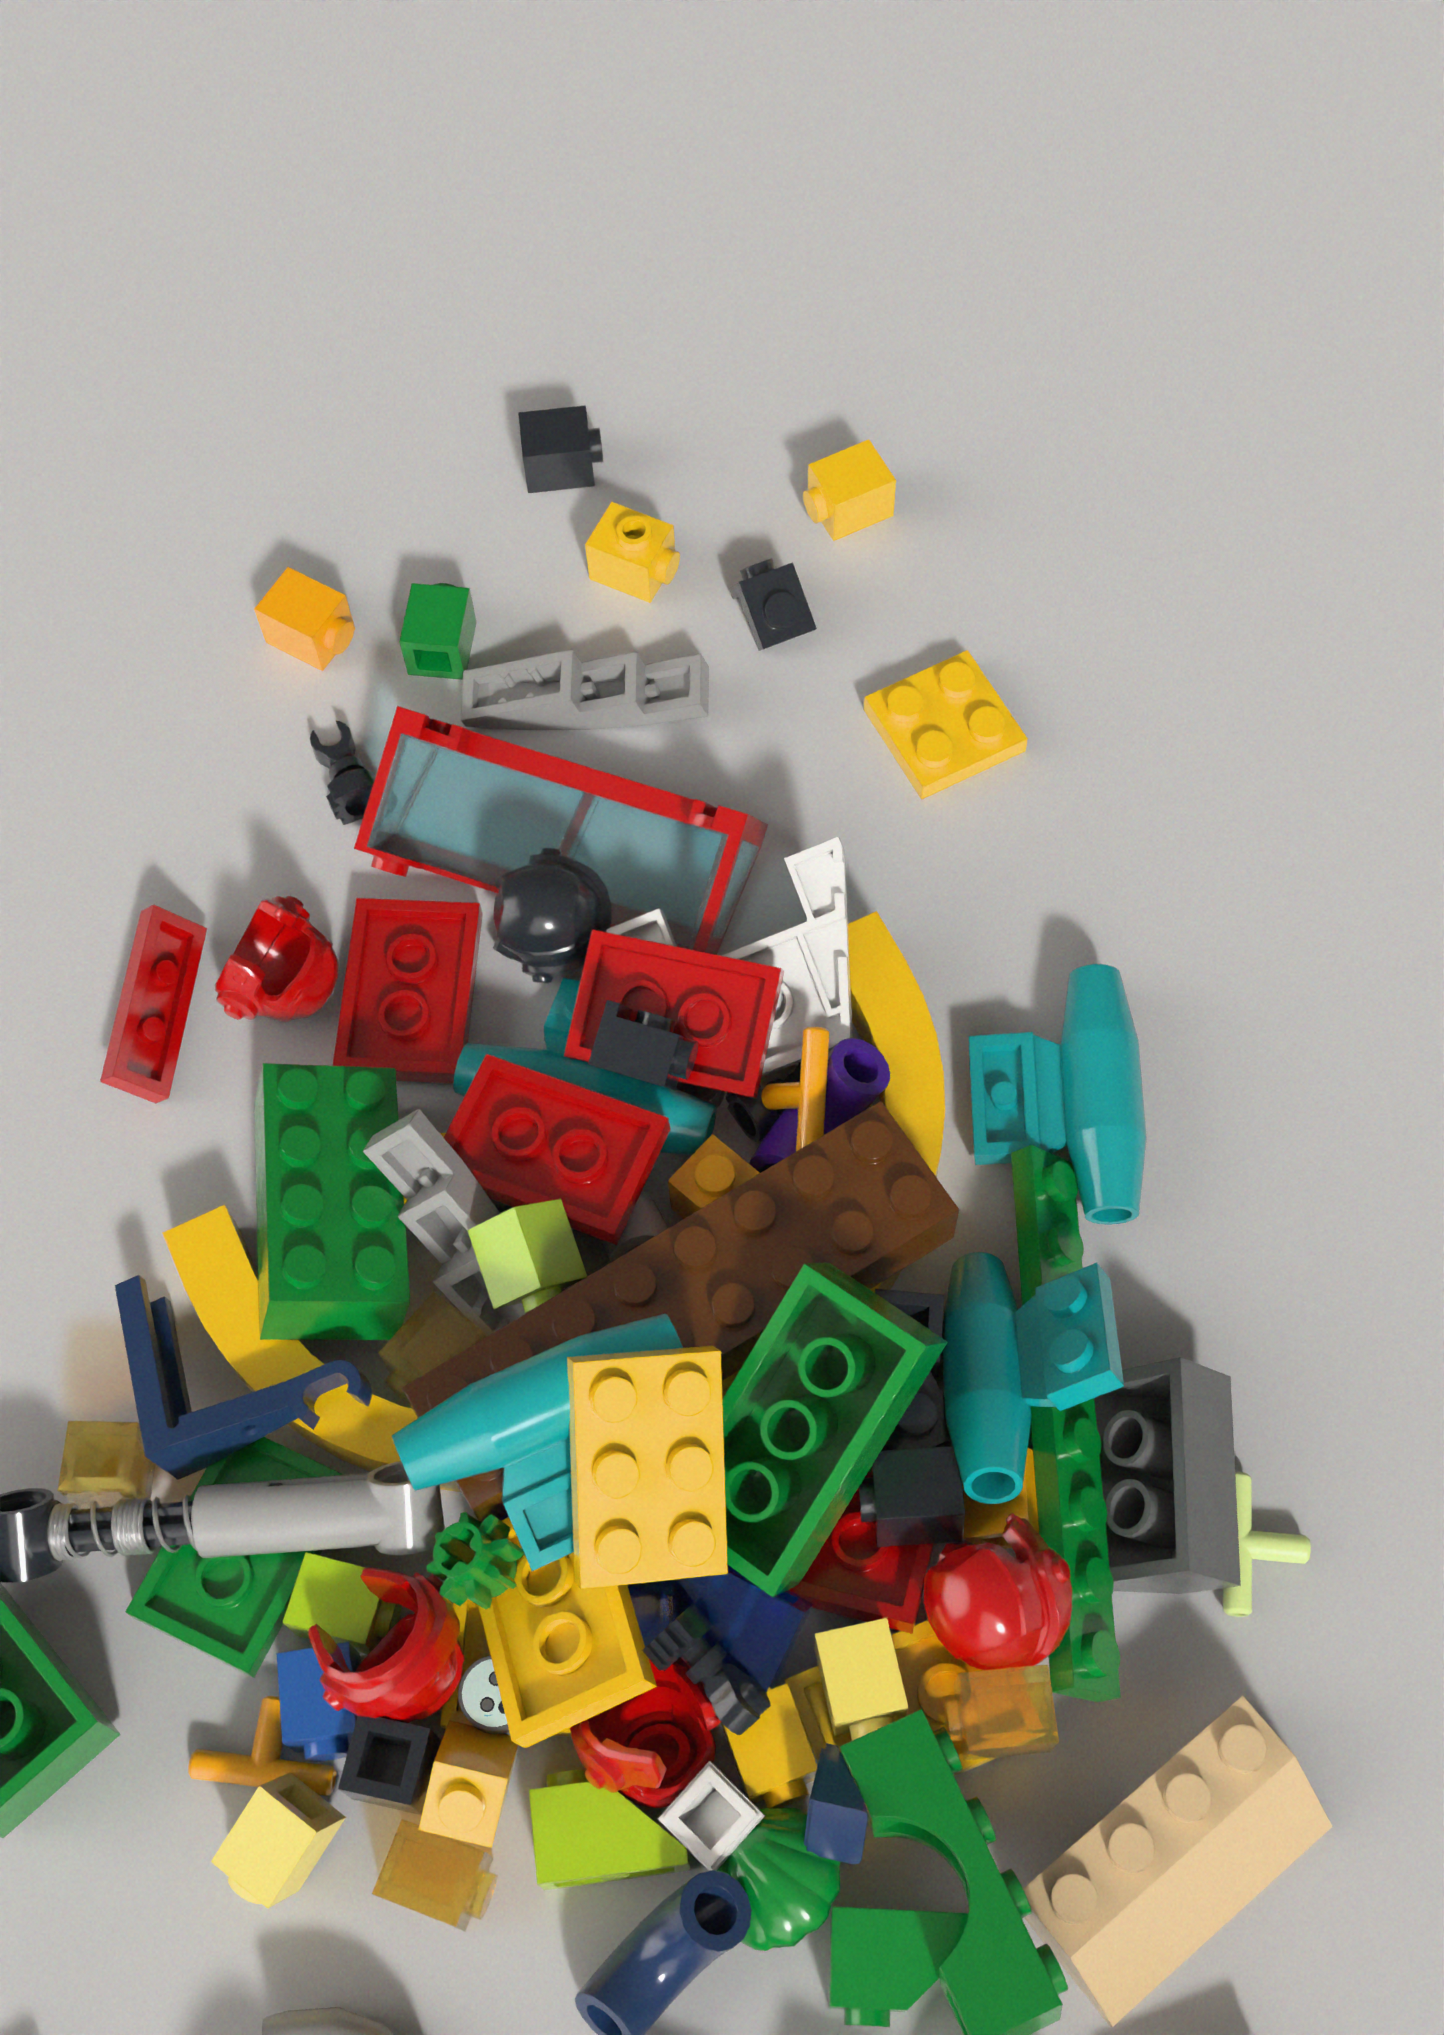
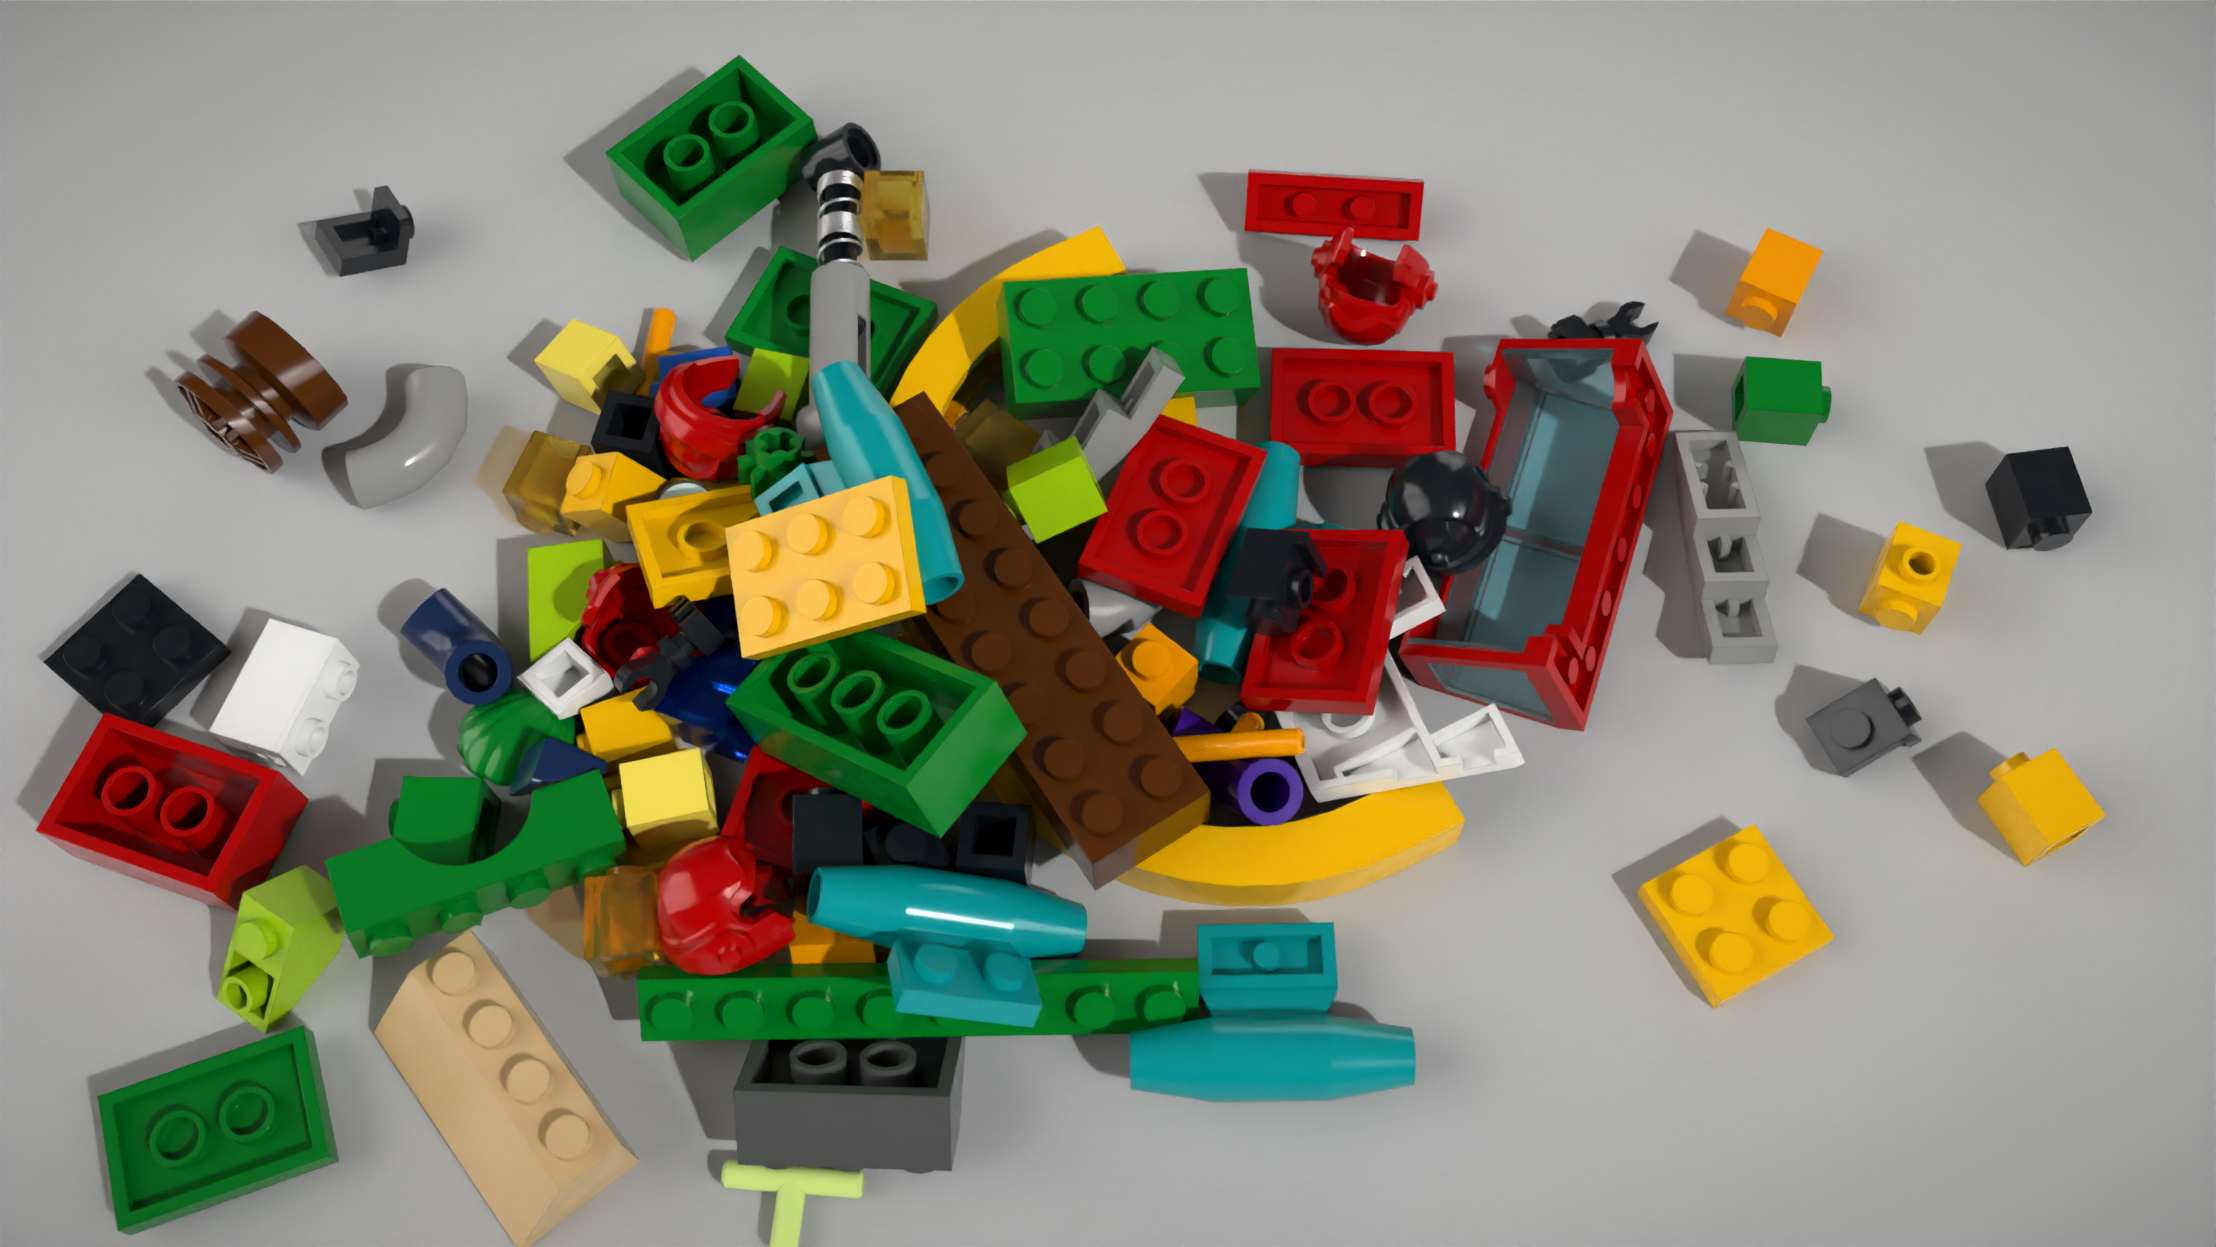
camera: 90 degrees right, 0 degrees up
dark blue hinge [115,1275,372,1480] -> none

